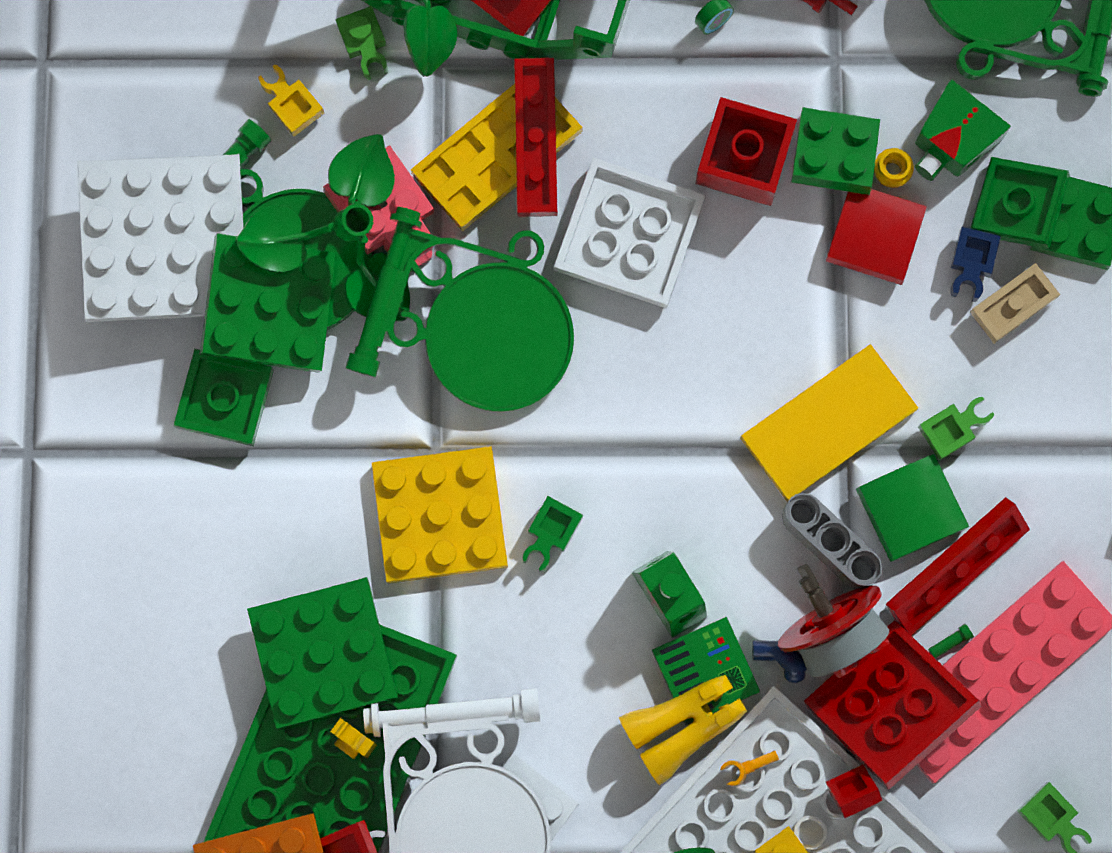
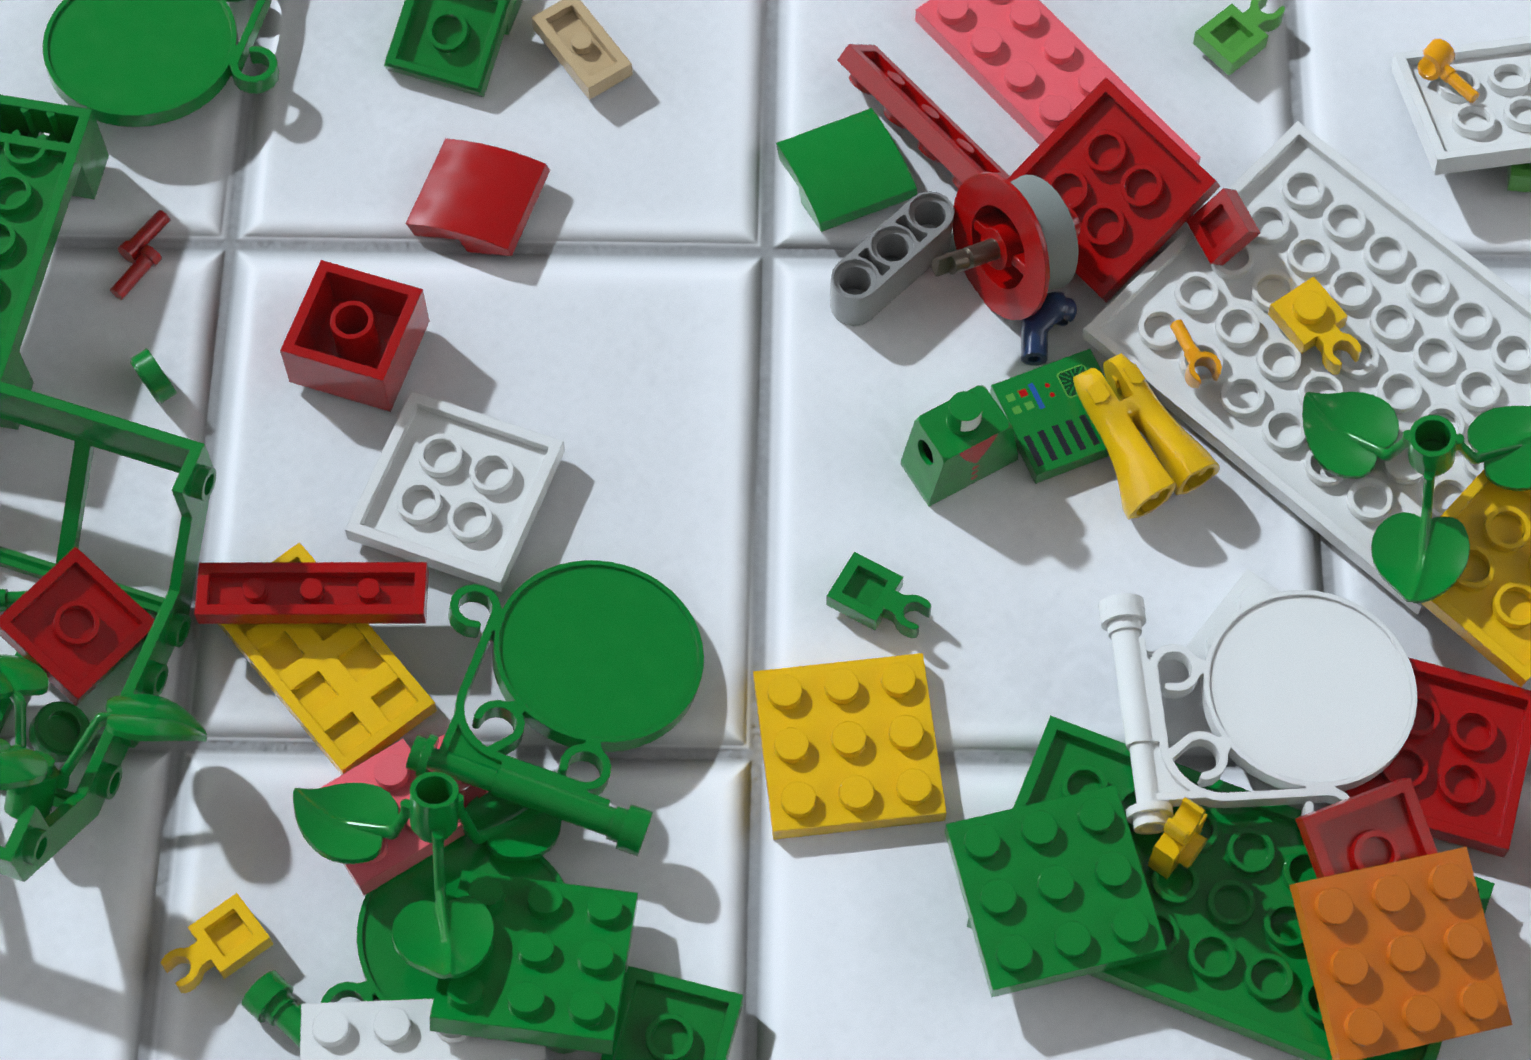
camera: 90 degrees left, 15 degrees down
bright green plate [335,6,388,80] -> none
yellow tile [740,344,919,502] -> none
green plate [791,107,881,195] -> none
yellow plate [874,148,914,188] -> none
green torso [915,79,1011,181] -> none
bright green plate [918,397,994,461] -> none
green piece [928,624,974,659] -> none
dark blue plate [950,227,1001,302] -> none

